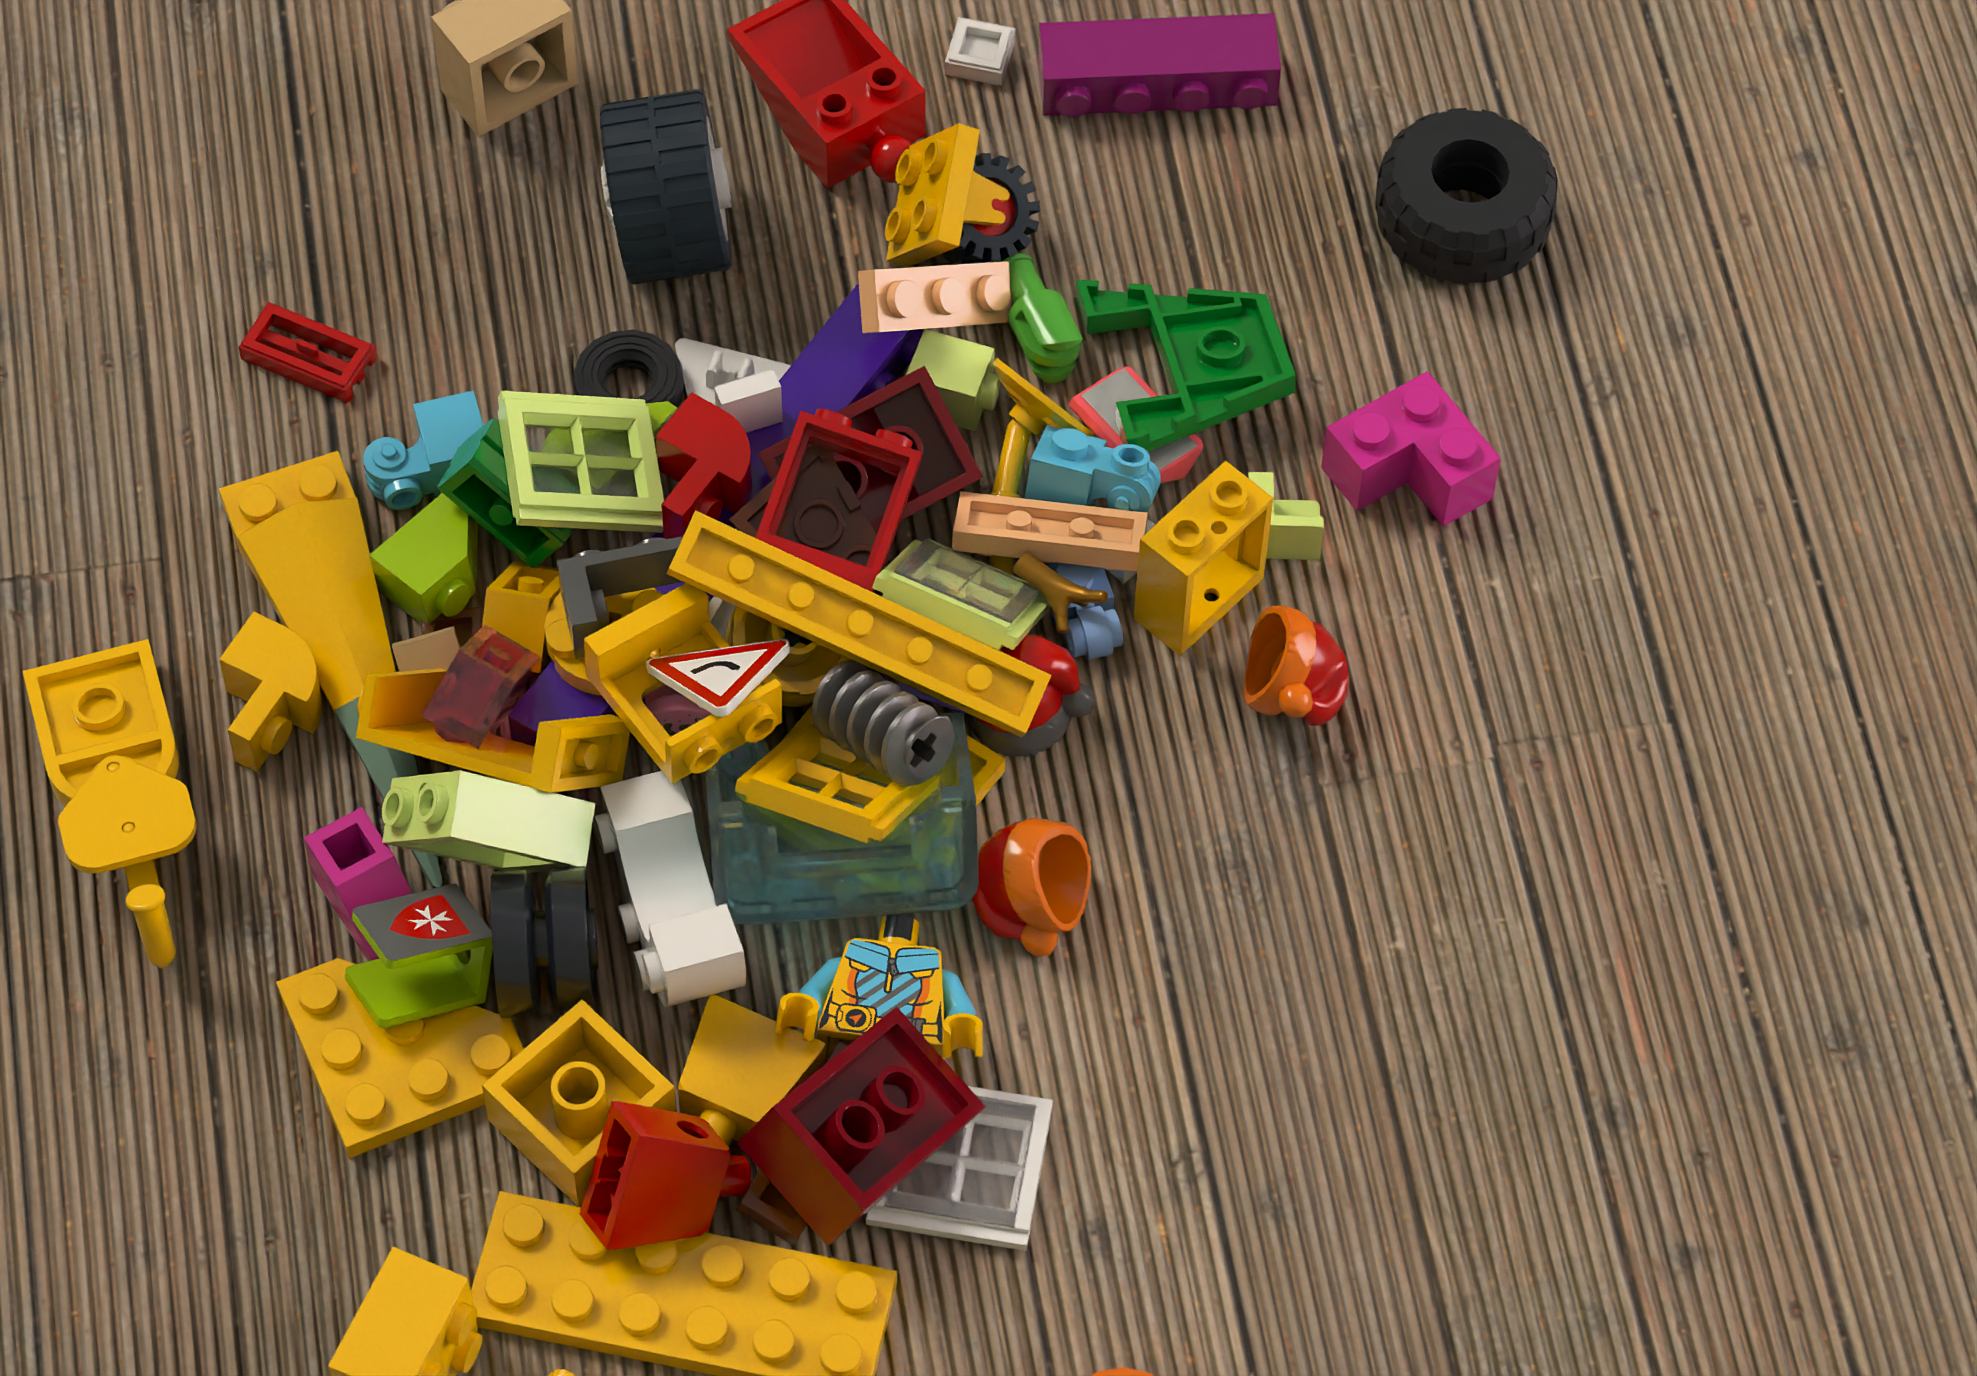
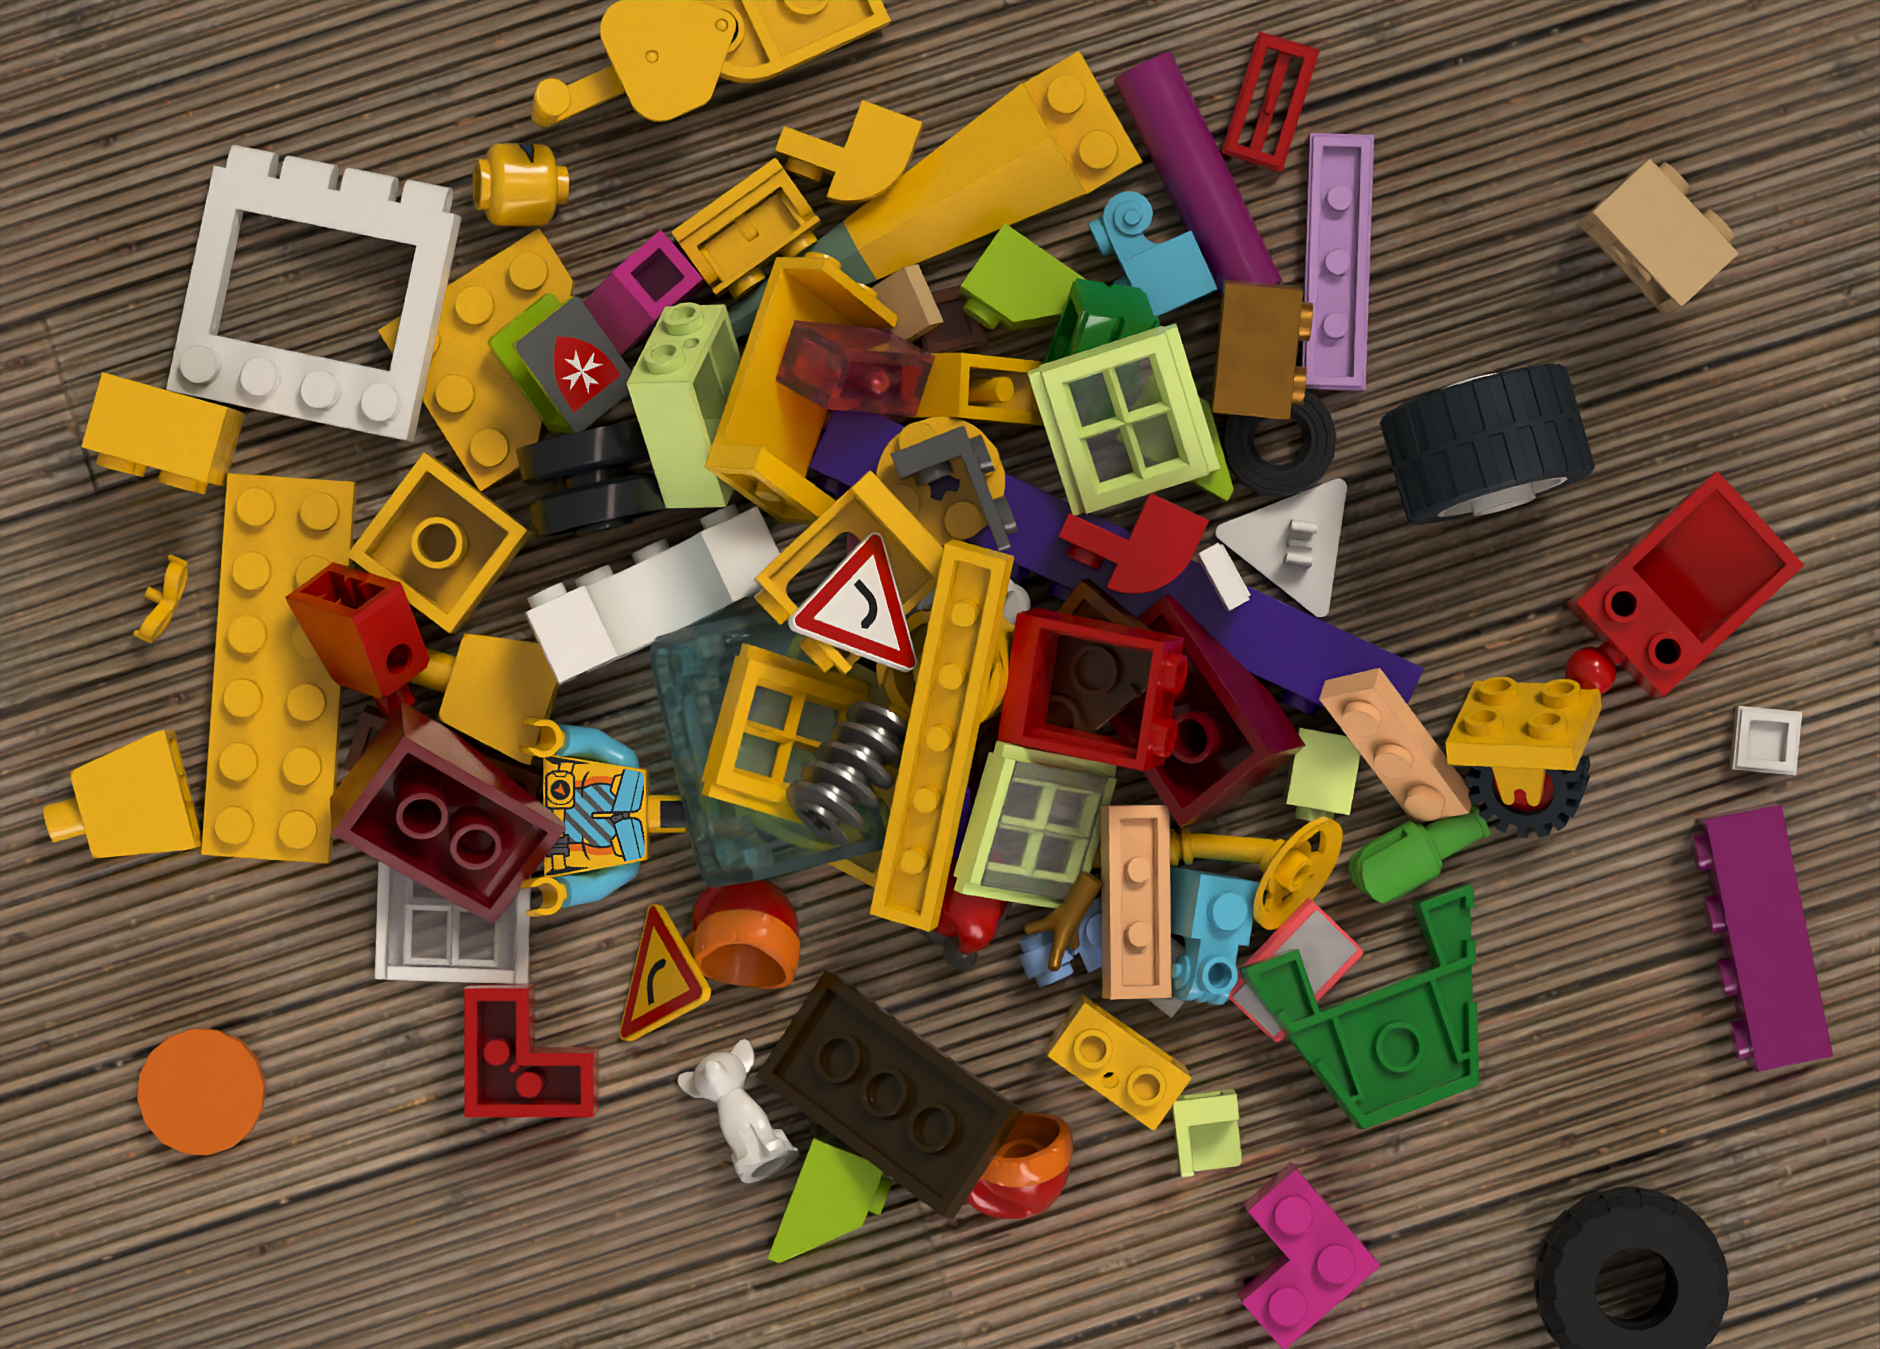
camera: 85 degrees right, 30 degrees up
none -> white hinge [166,145,462,443]
none -> red brick [464,983,599,1118]
none -> yellow head [473,143,569,226]
none -> piece [619,904,711,1042]
none -> yellow hinge [671,157,822,300]
none -> white animal [677,1039,800,1183]
none -> dark brown plate [756,970,1024,1220]
none -> lime slope [768,1133,893,1263]
none -> magenta brick [1113,51,1283,301]
none -> pearl gold brick [1211,279,1313,420]
none -> lavender tile [1301,133,1374,391]

